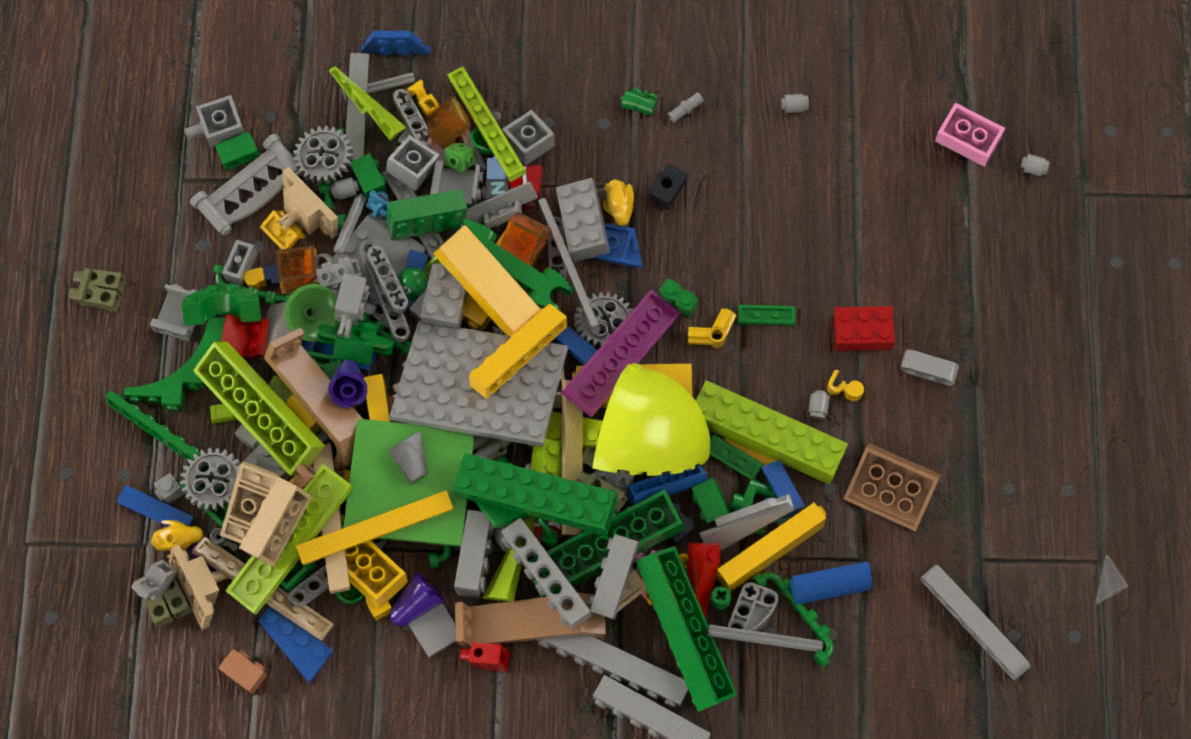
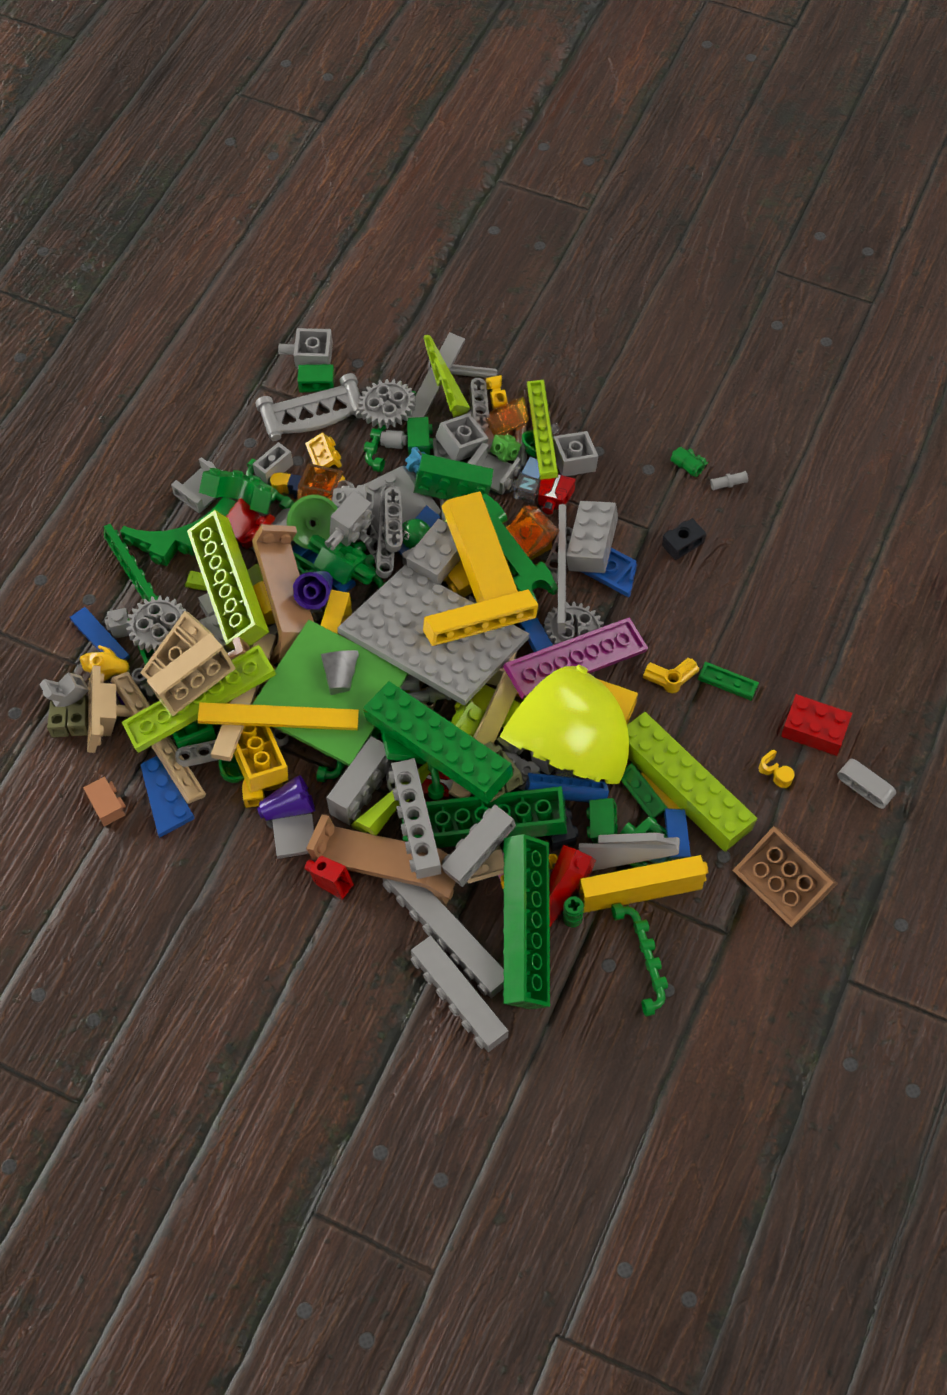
camera: 20 degrees right, 10 degrees down
olive hips [68,268,126,313] -> none
tan brick [278,167,338,239] -> none
light grey axle [334,194,366,255] -> none
blue wing [360,31,431,56] -> none
light grey bracket [466,182,538,229] -> none
yellow animal [603,179,634,226] -> none
green brick [659,279,698,318] -> none
light grey axle [707,625,823,652] -> none
light grey beam [728,582,778,641] -> none
light grey brick [781,94,809,113] -> none
blue brick [789,562,872,605] -> none
light grey brick [808,390,830,420] -> none
light grey beam [920,564,1031,680] -> none

